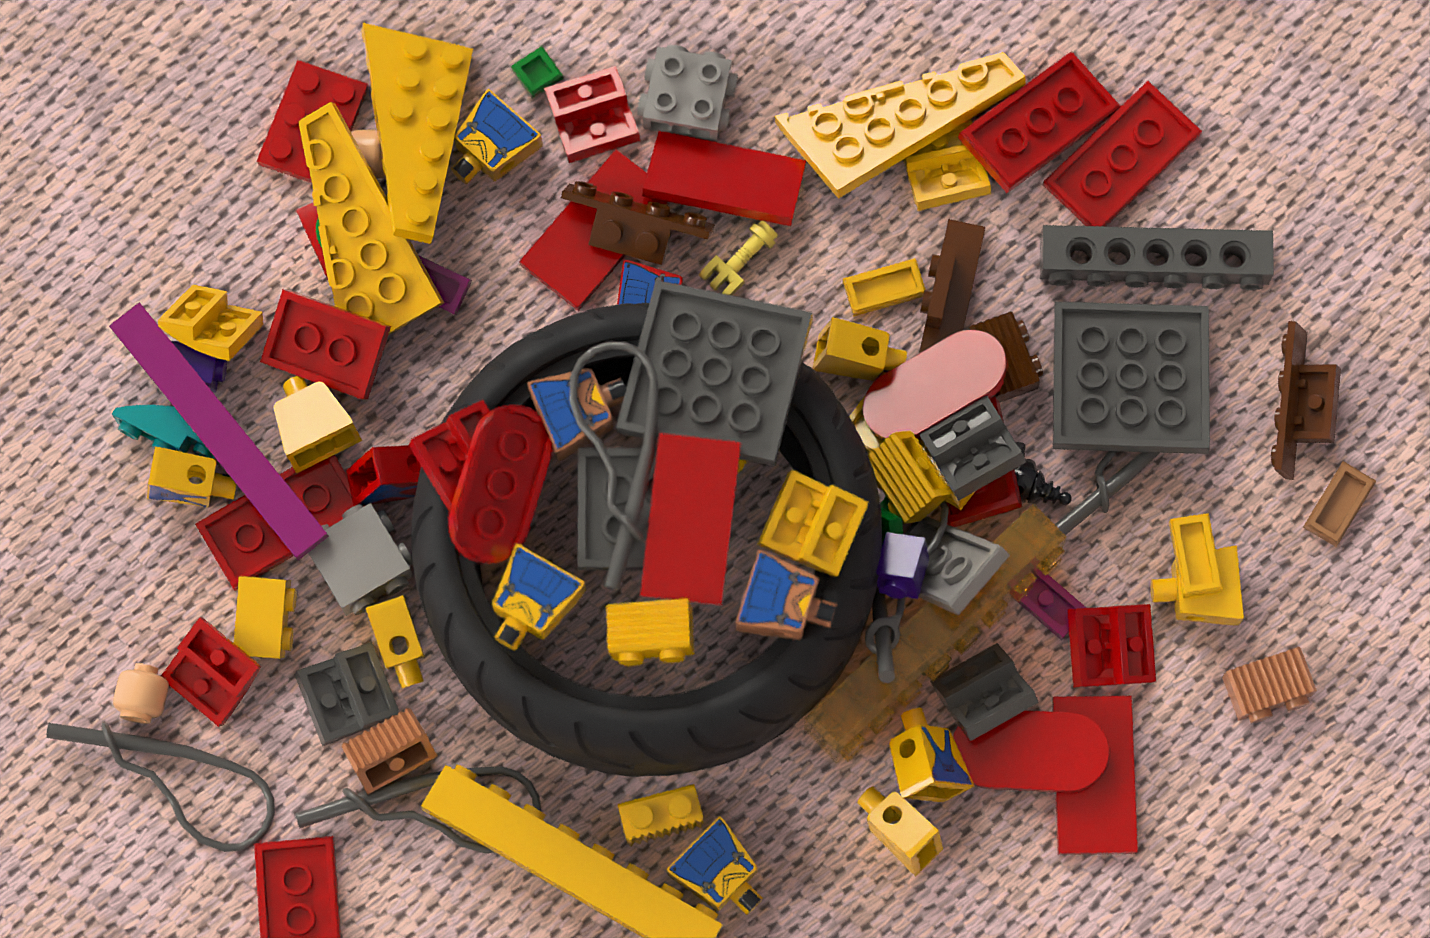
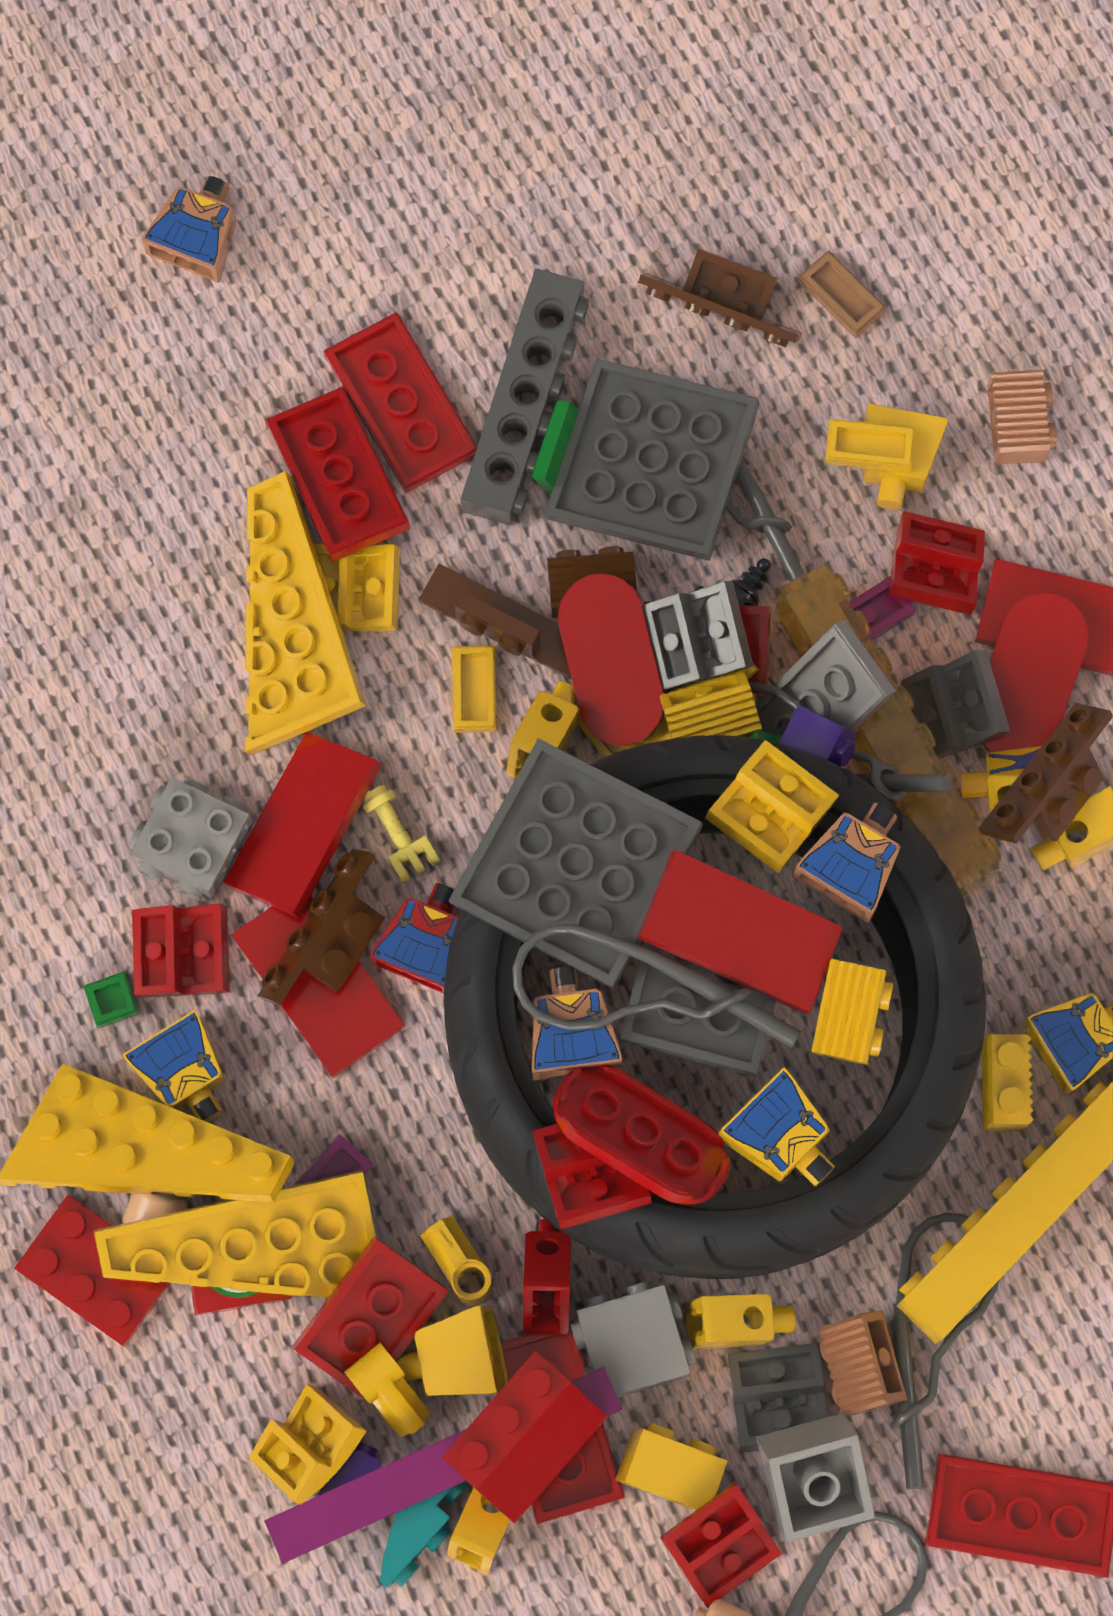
camera: 75 degrees left, 0 degrees up
none -> yellow piece [344,1343,431,1438]
none -> yellow piece [420,1215,494,1306]
none -> red slope [441,1350,608,1524]
none -> green tile [531,400,579,495]
none -> light grey brick [756,1413,875,1543]
none -> reddish brown bracket [978,703,1113,844]

